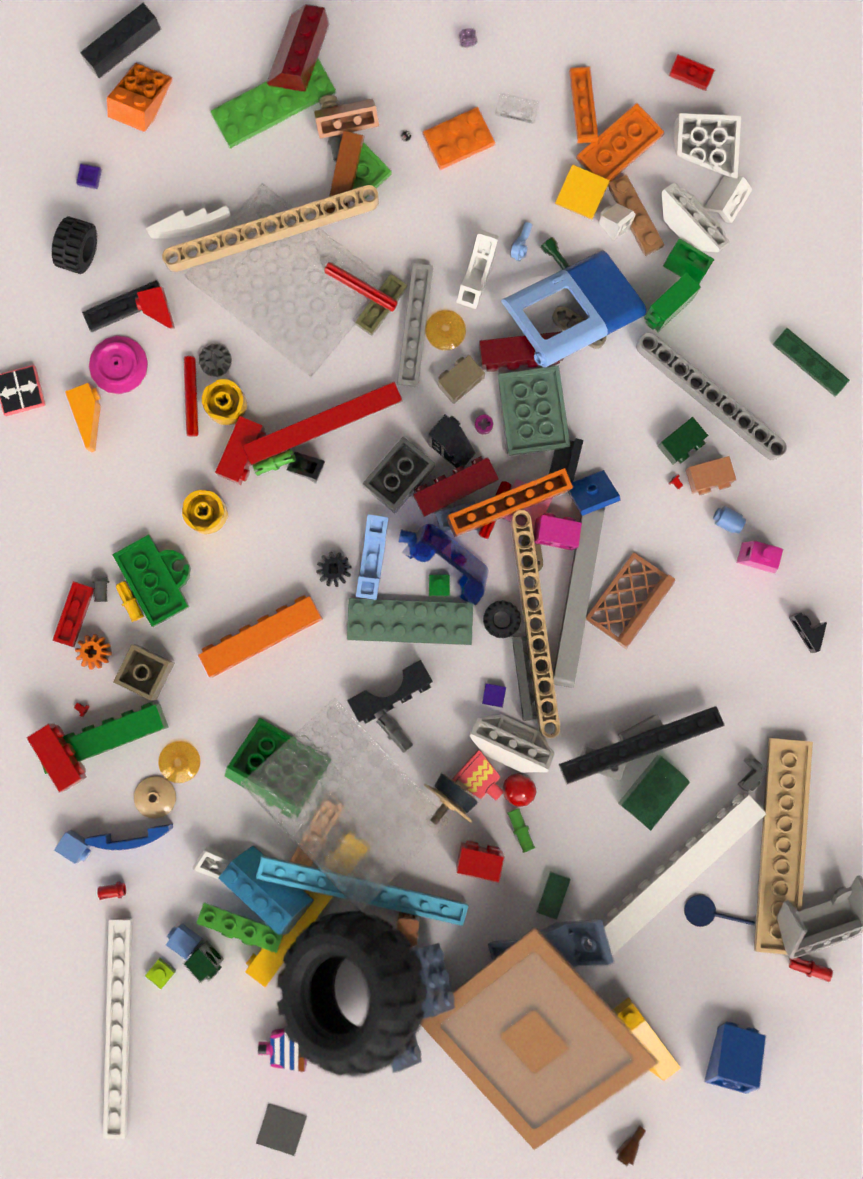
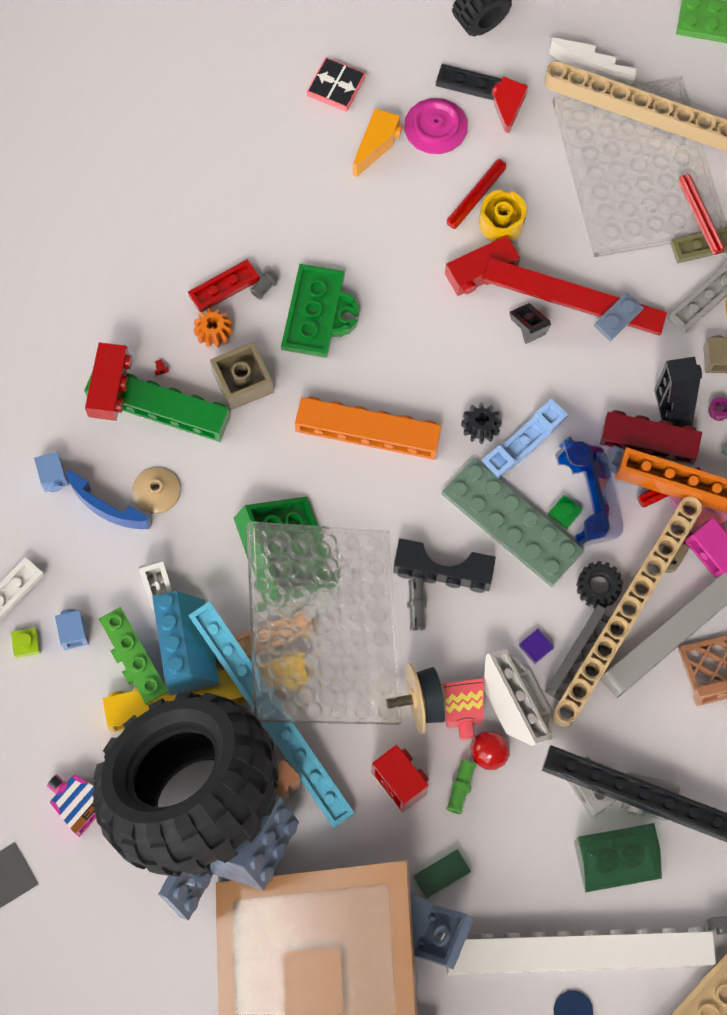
camera: 35 degrees right, 15 degrees down
red pin [97,881,126,900] -> none
yellow axle [116,581,144,622] -> none
clear yellow dish [158,741,201,783] -> none
yellow brick [182,490,228,534] -> none
dark green brick [183,940,224,983] -> none
dark grey gear [199,344,232,377] -> none
bright green pin [253,449,296,476] -> none
dark grey brick [362,437,435,514] -> none
none -> sand blue plate [594,293,644,342]

